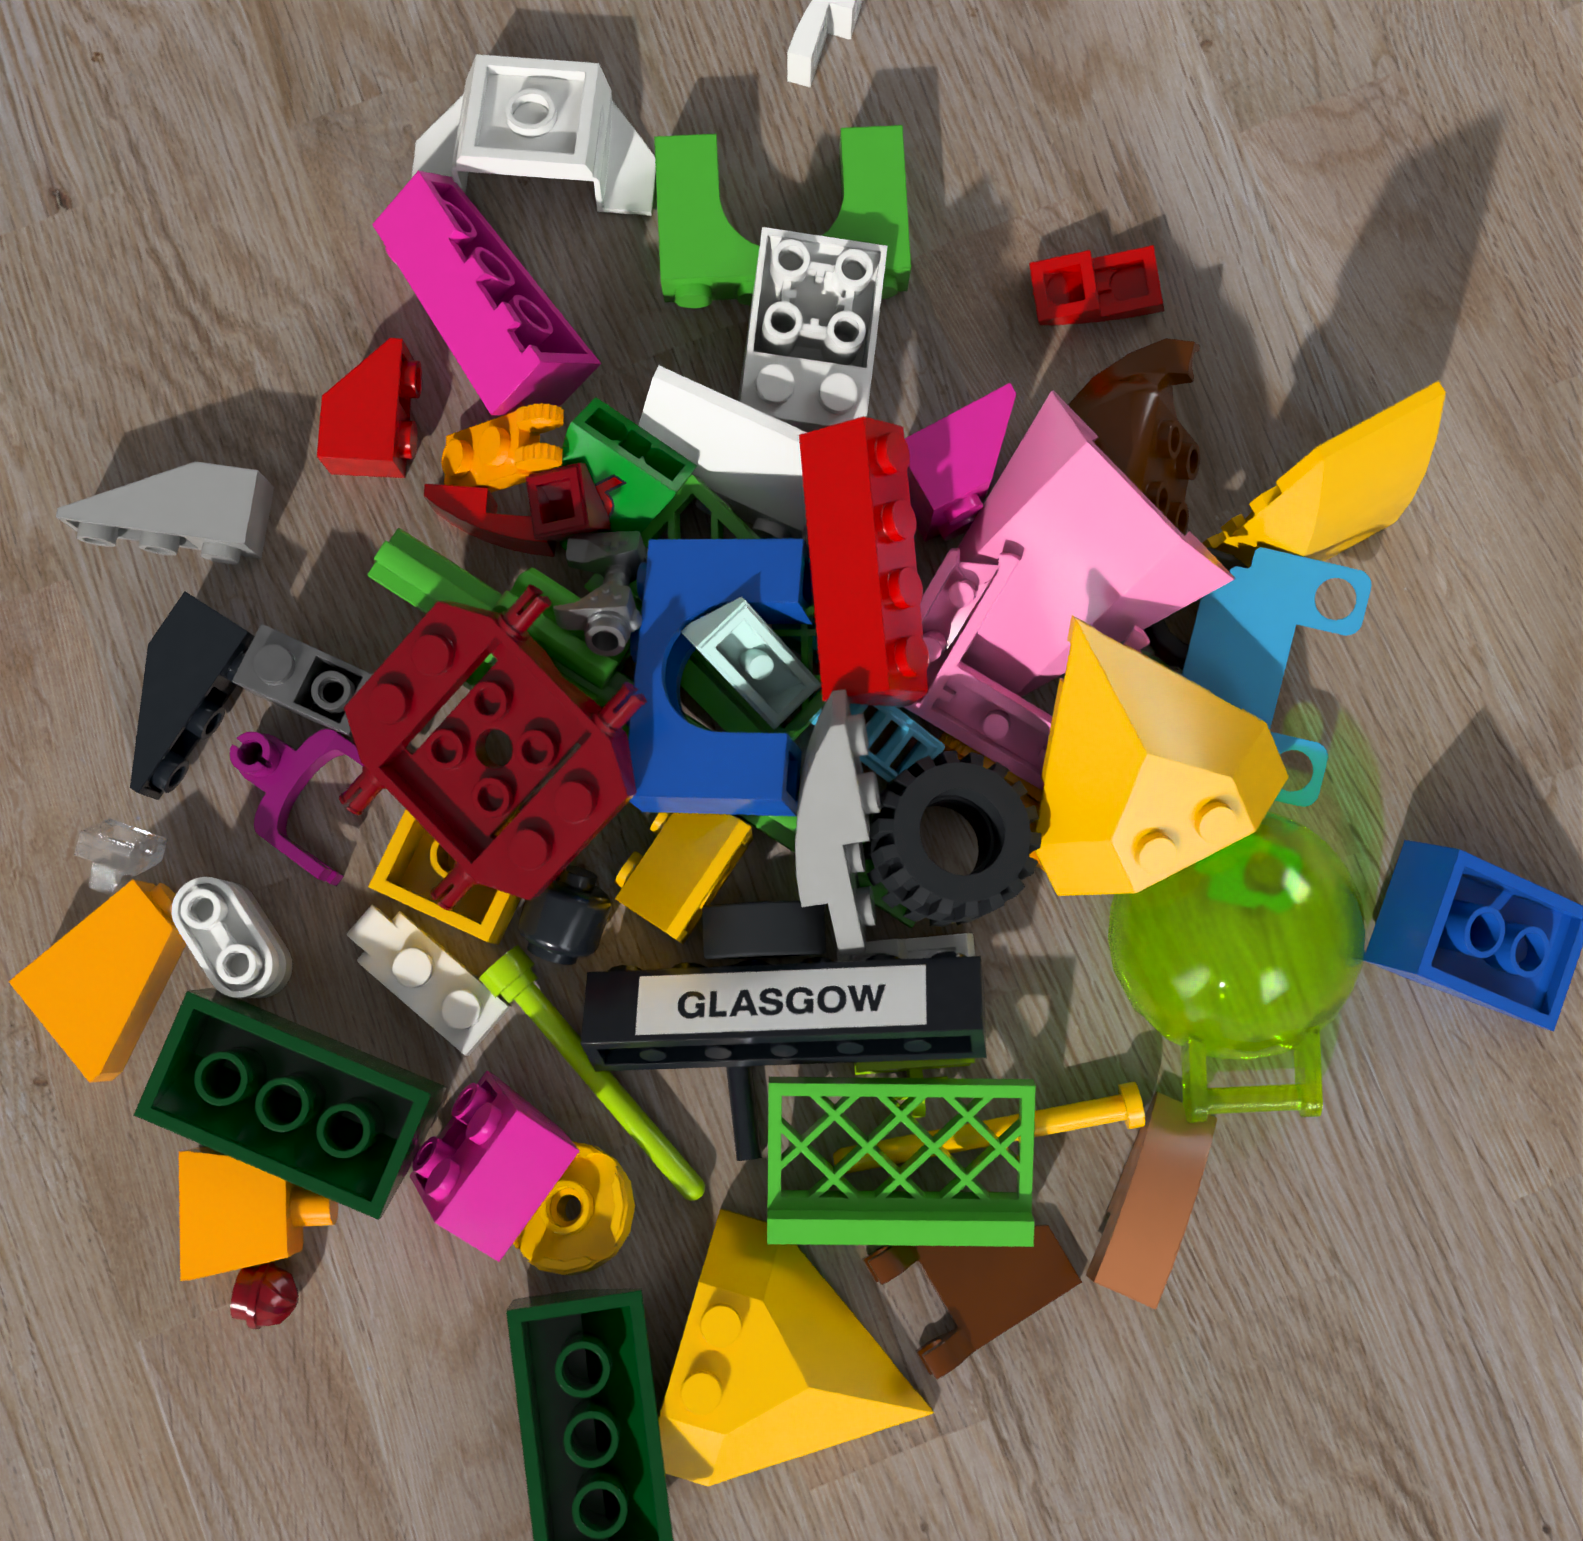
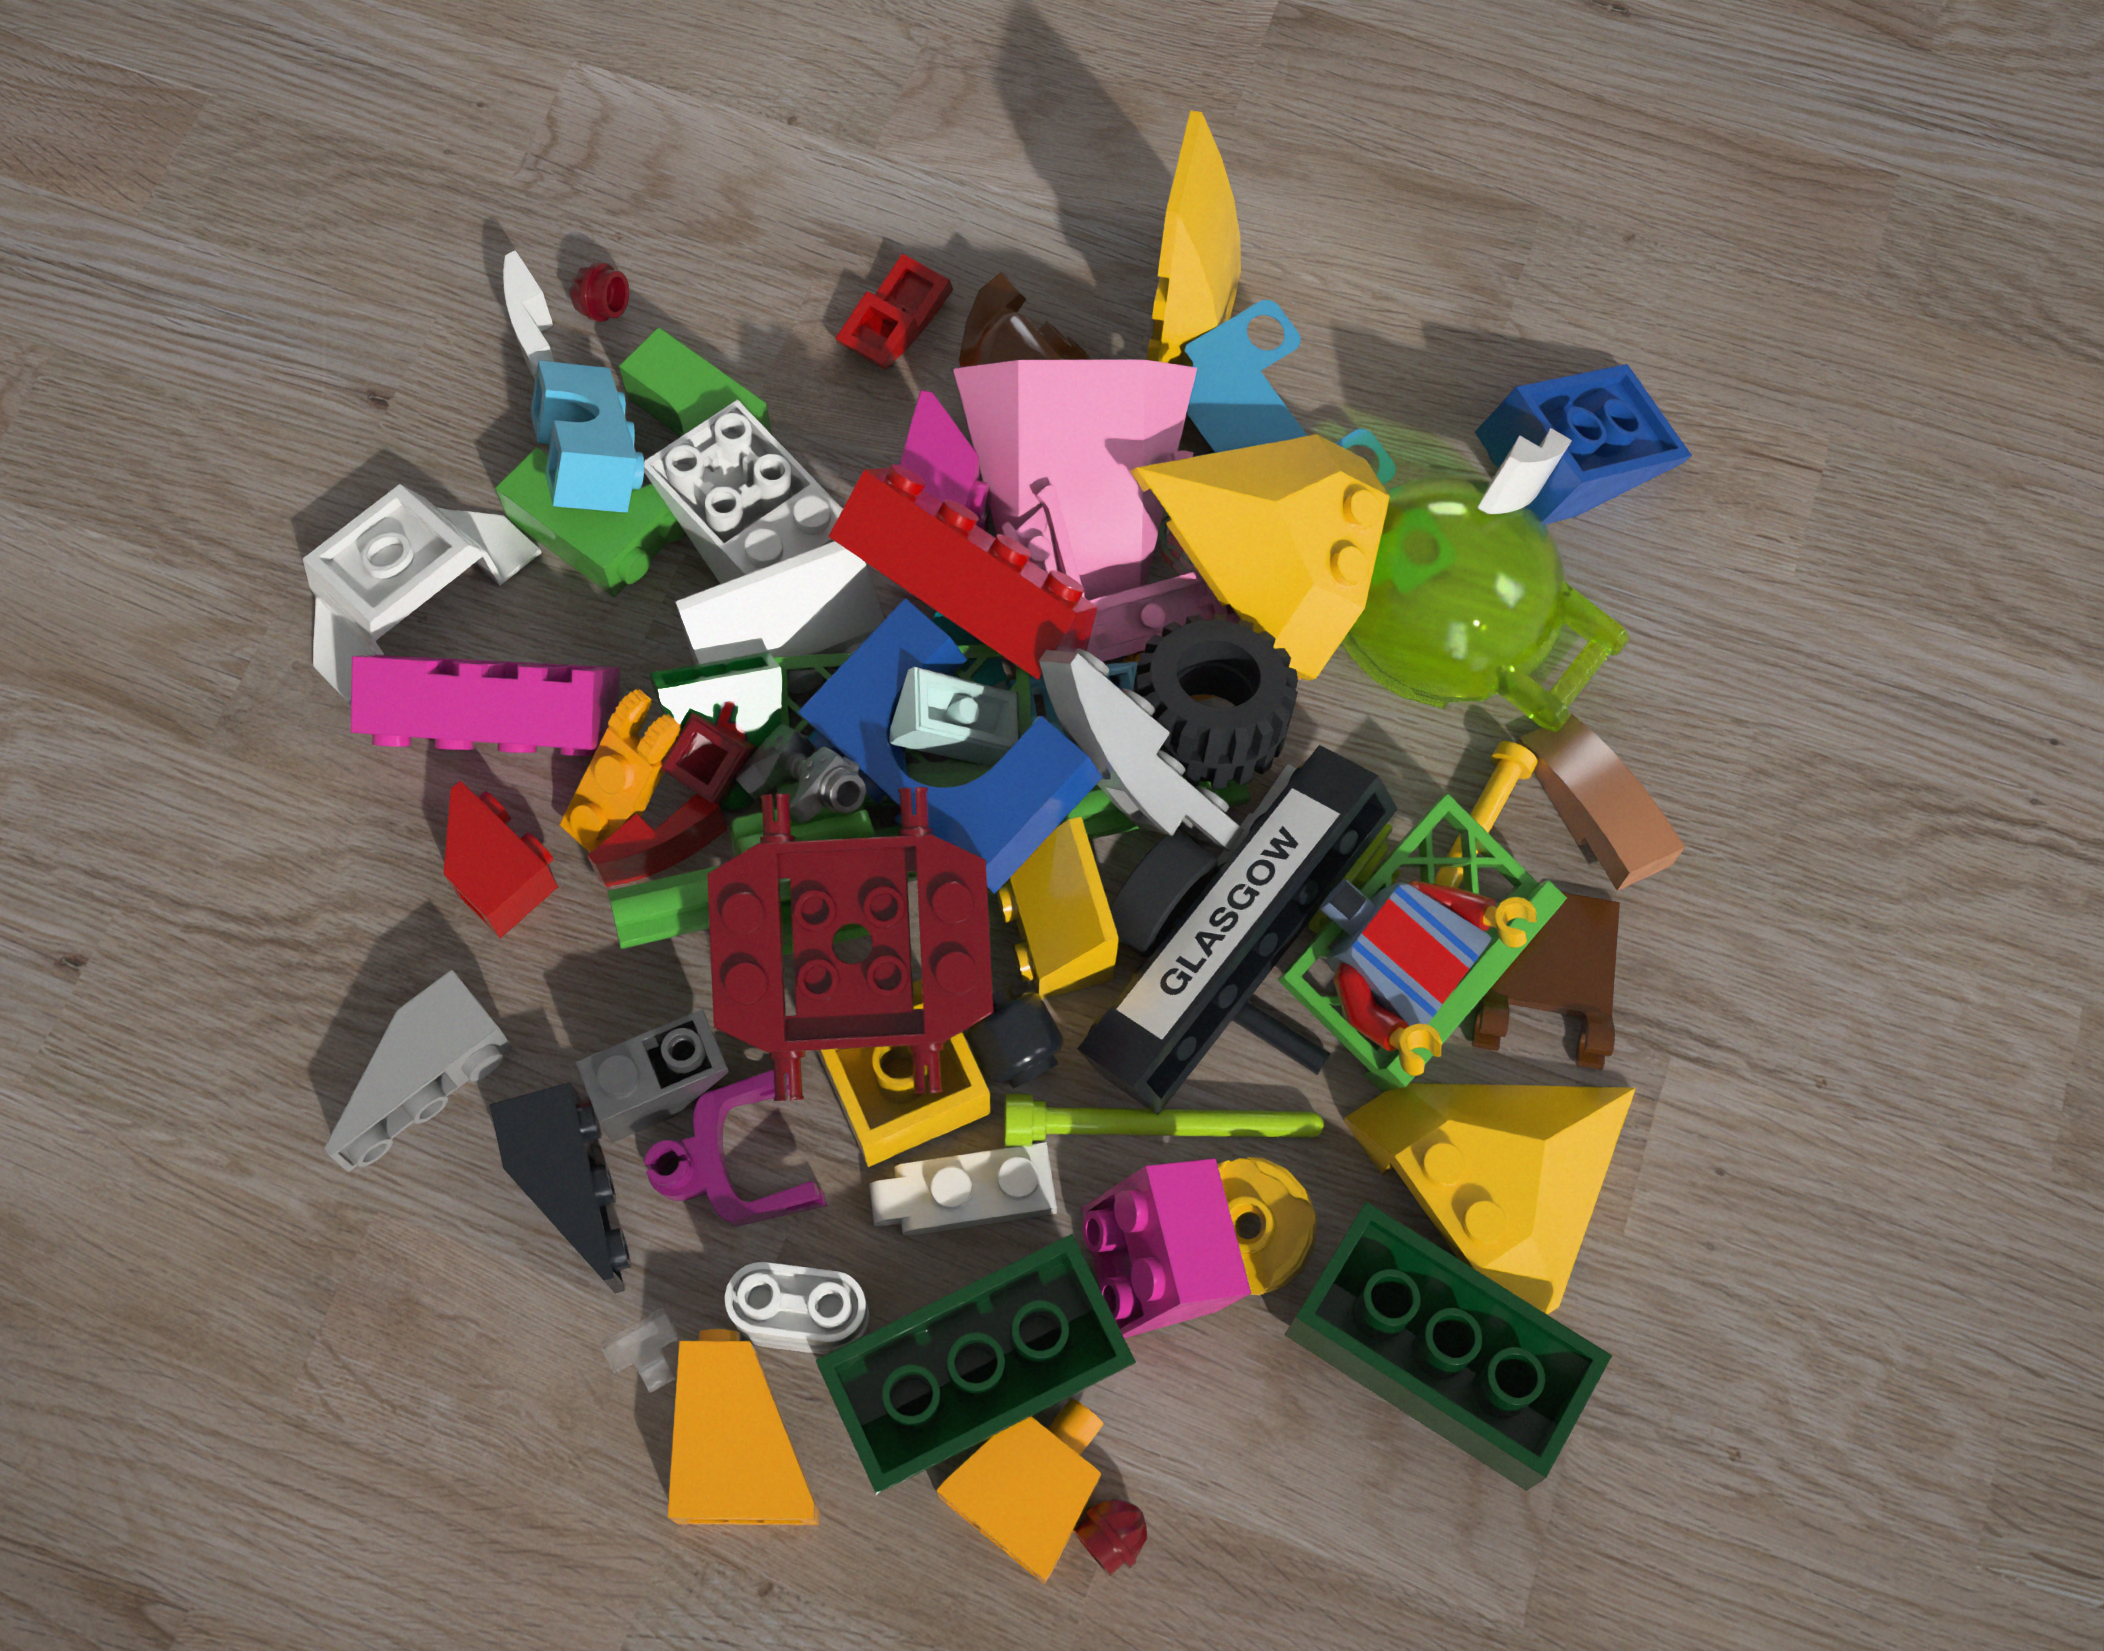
camera: 50 degrees left, 15 degrees down
none -> medium azure arch [530,360,644,513]
none -> dark red plate [569,262,629,322]
none -> torso [1320,879,1537,1076]
none -> white slope [1478,428,1572,514]

